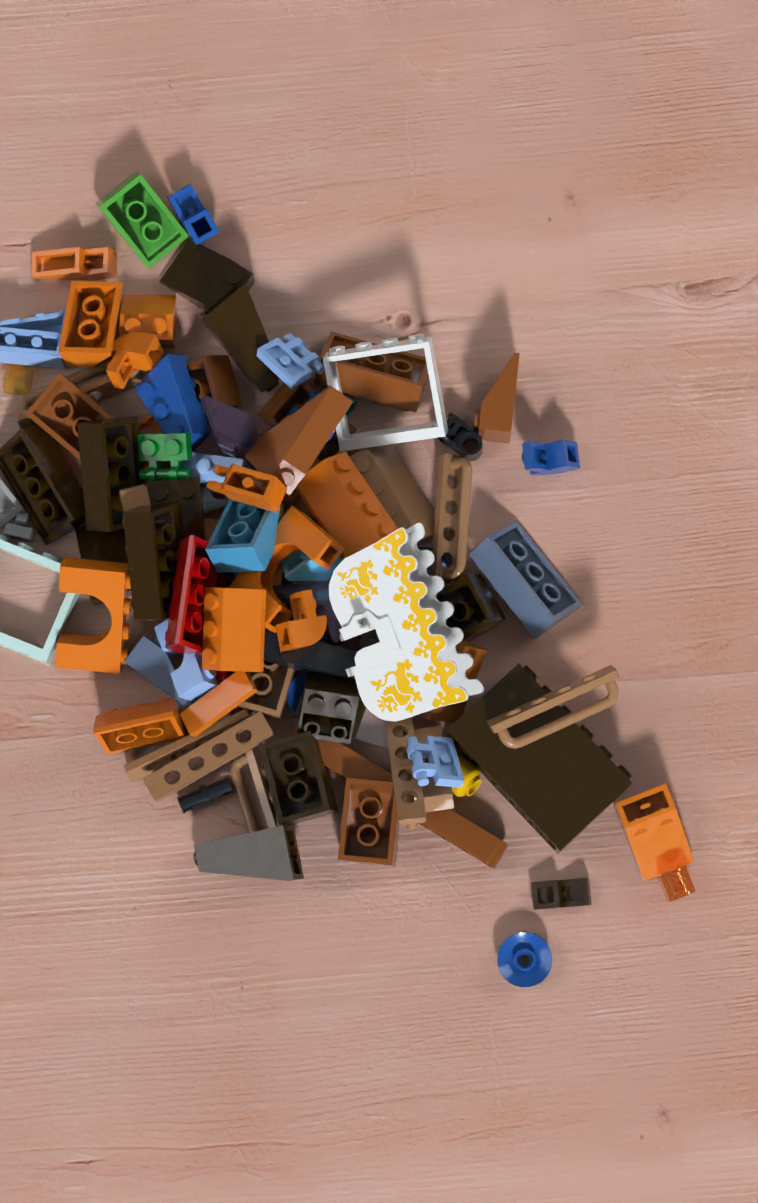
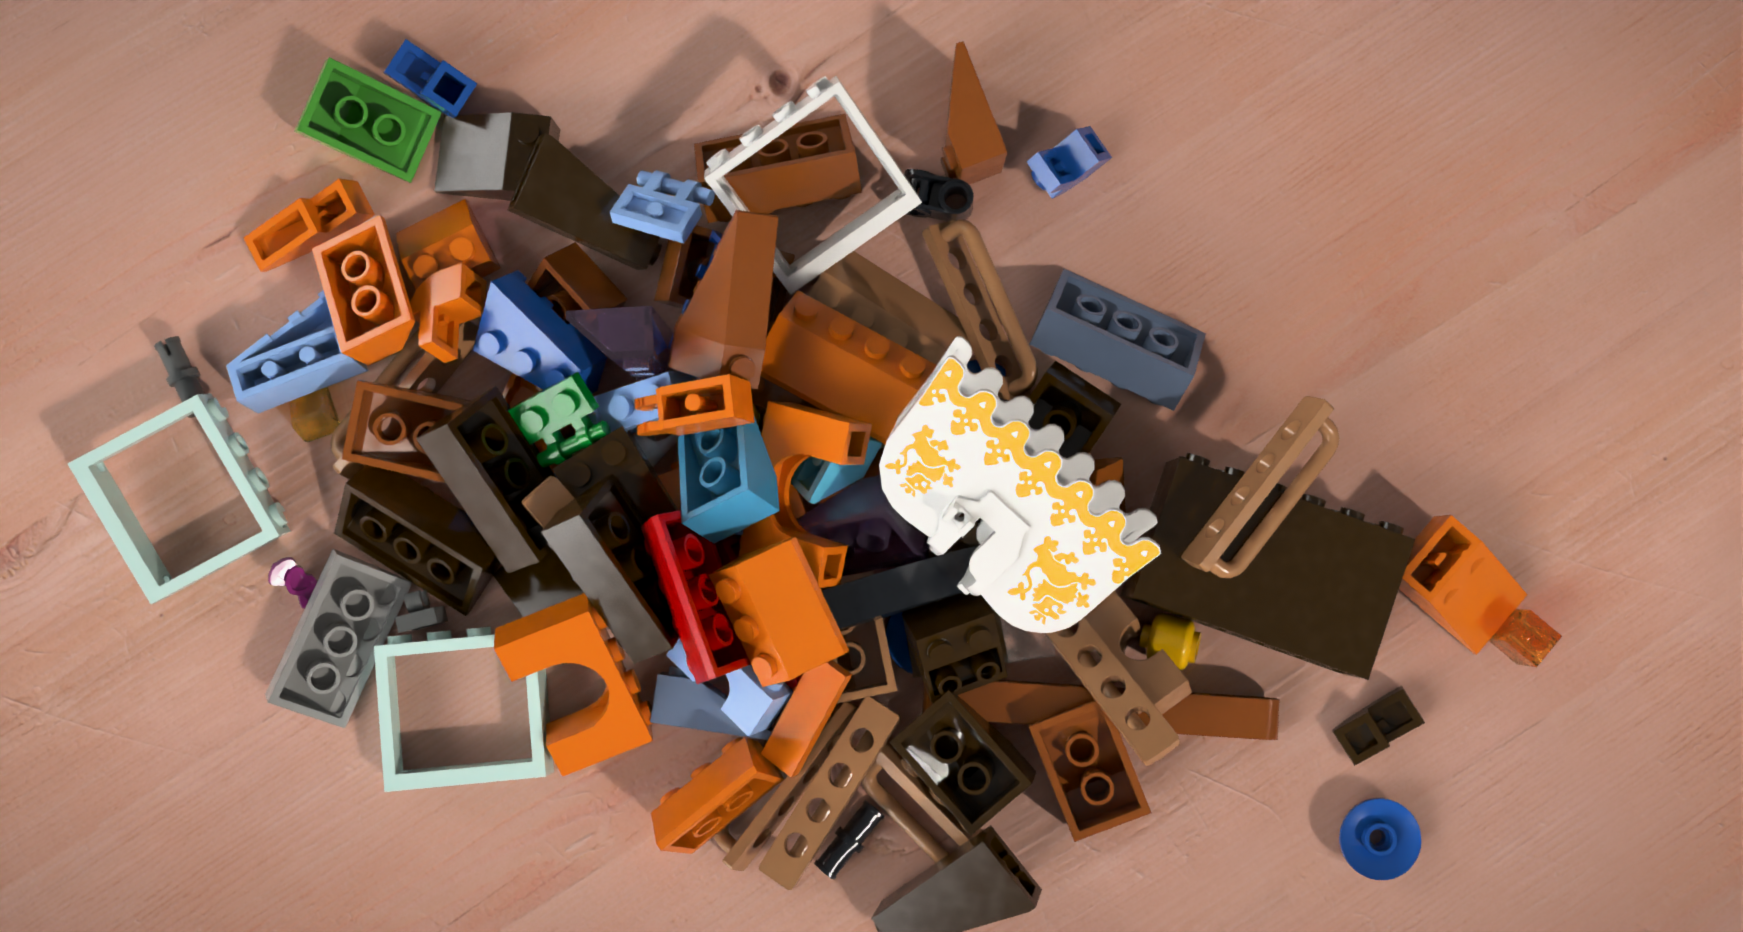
camera: 30 degrees left, 5 degrees up
orange brick [275,589,327,652] -> none
light blue plate [406,736,464,788] -> none

